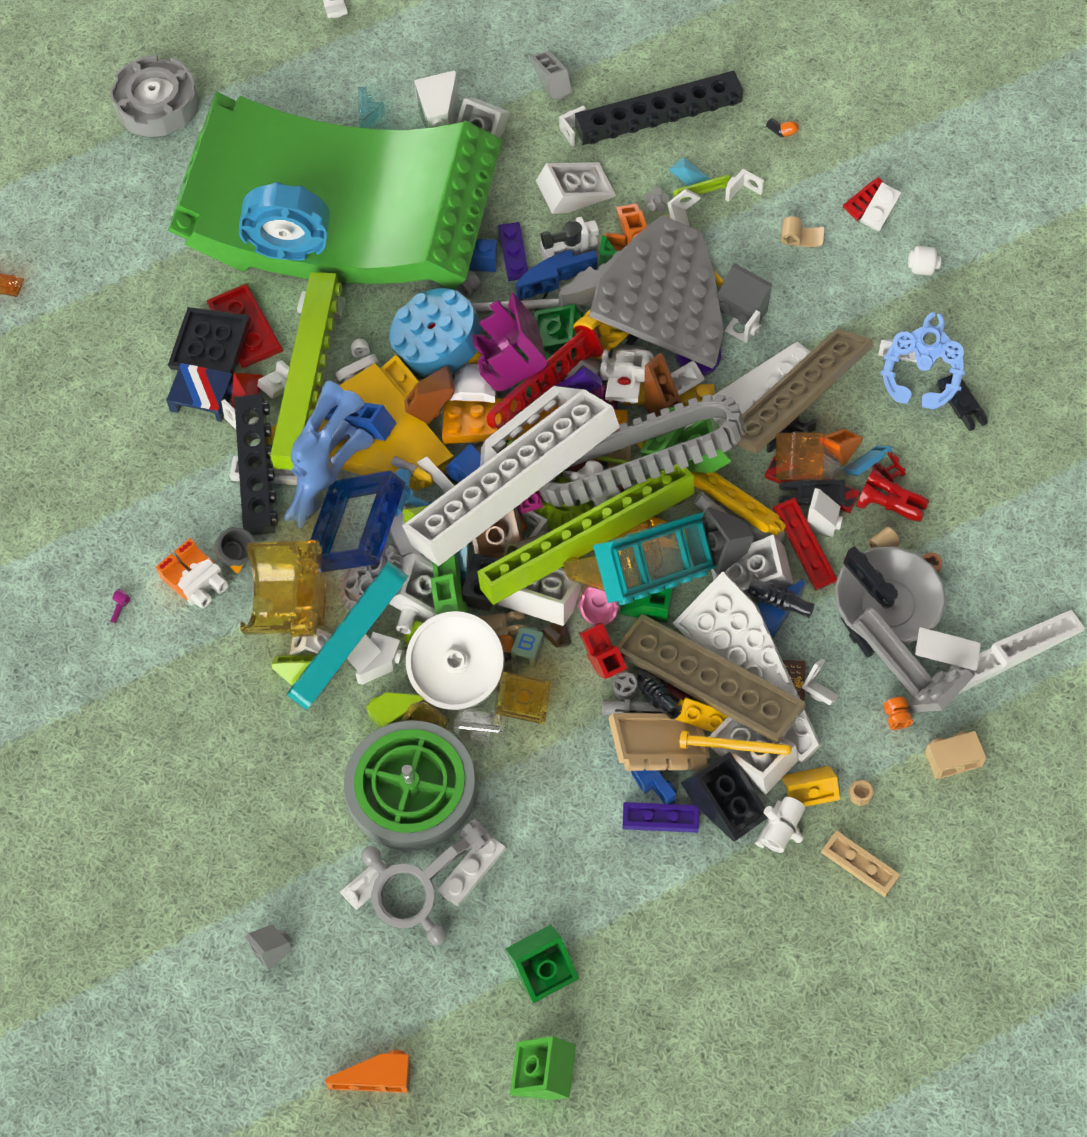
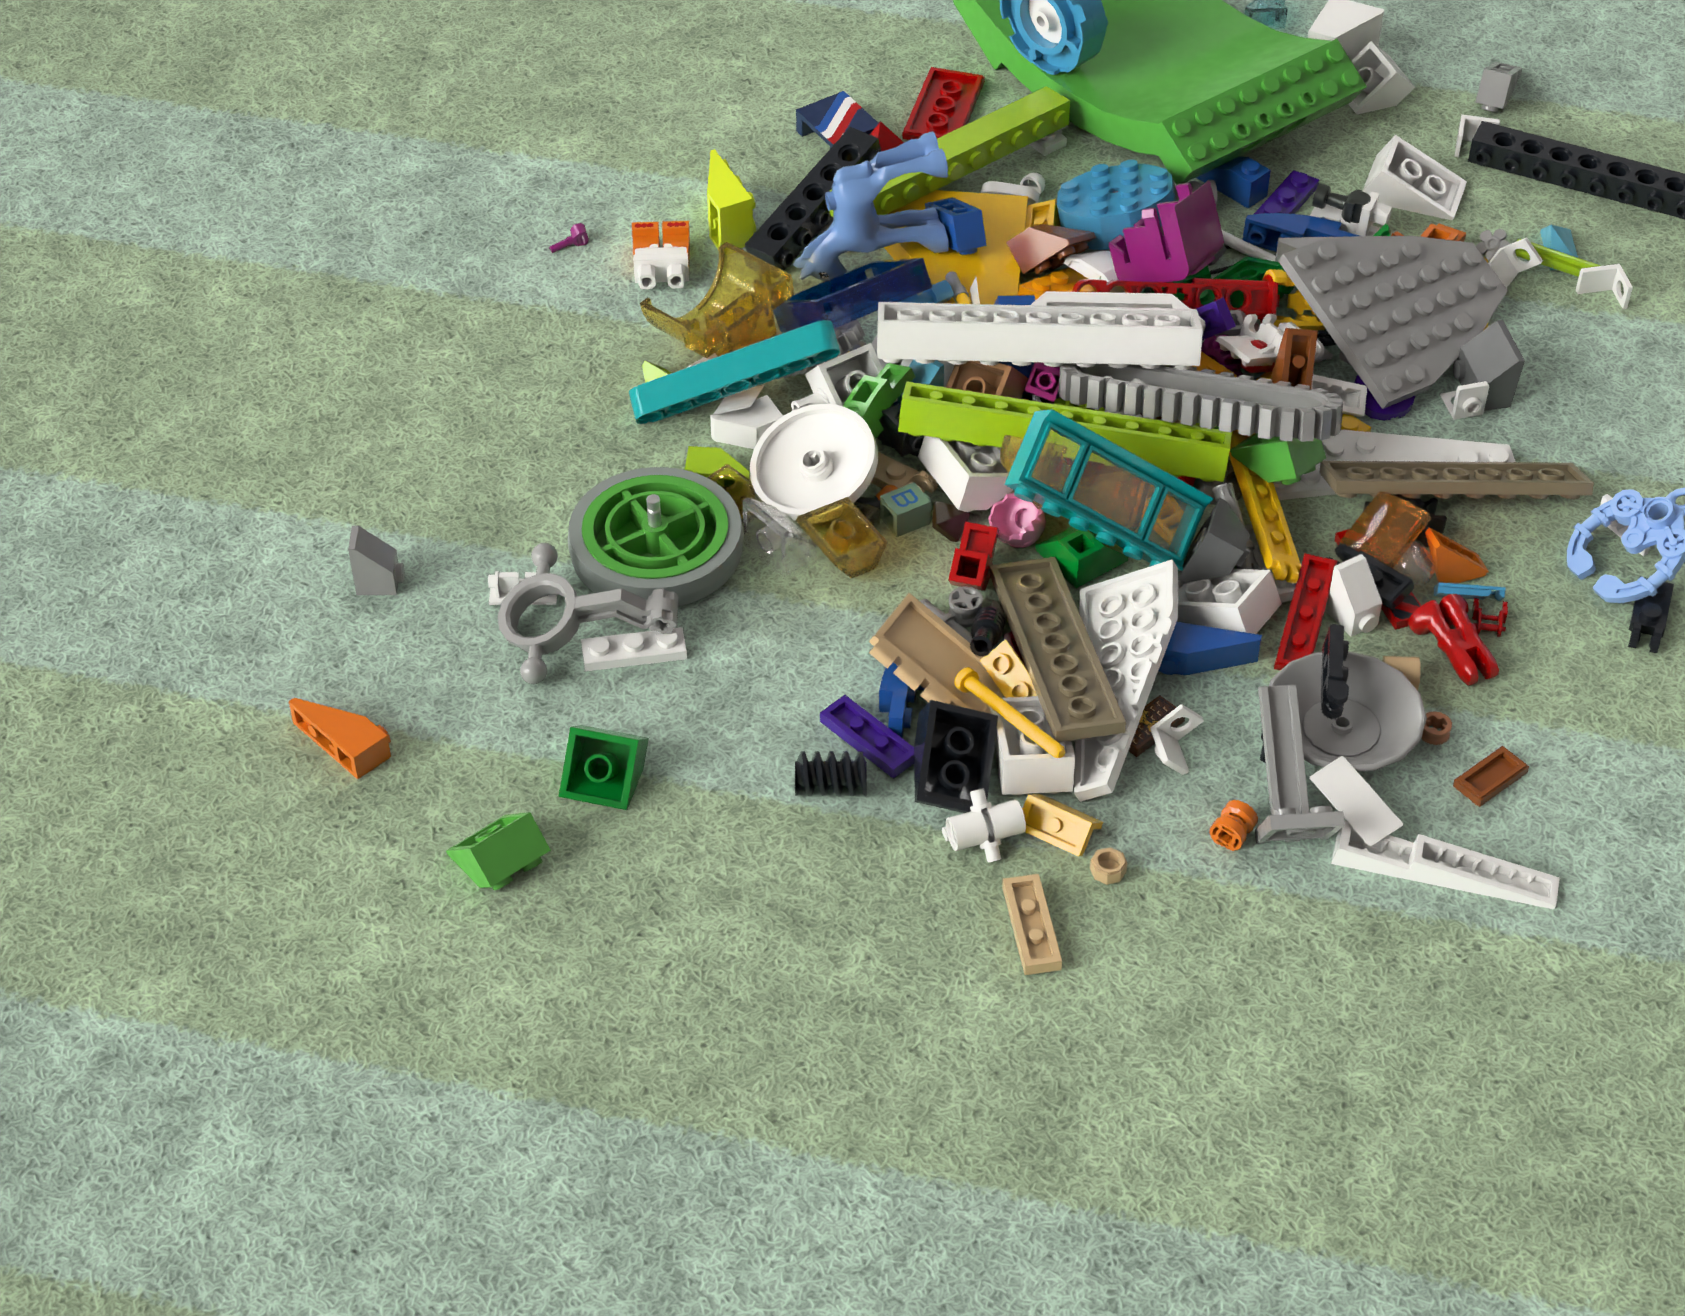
camera: 40 degrees right, 15 degrees down
black plate [168,307,251,374] -> none
dark grey piece [214,526,255,574] -> none
black hinge [748,578,815,618] -> none
tan panel [781,216,825,247] -> none
tan brick [925,731,986,779] -> none
none -> neon yellow slope [707,149,756,254]
none -> black piece [795,751,867,796]
none -> dark orange tile [1453,746,1529,807]

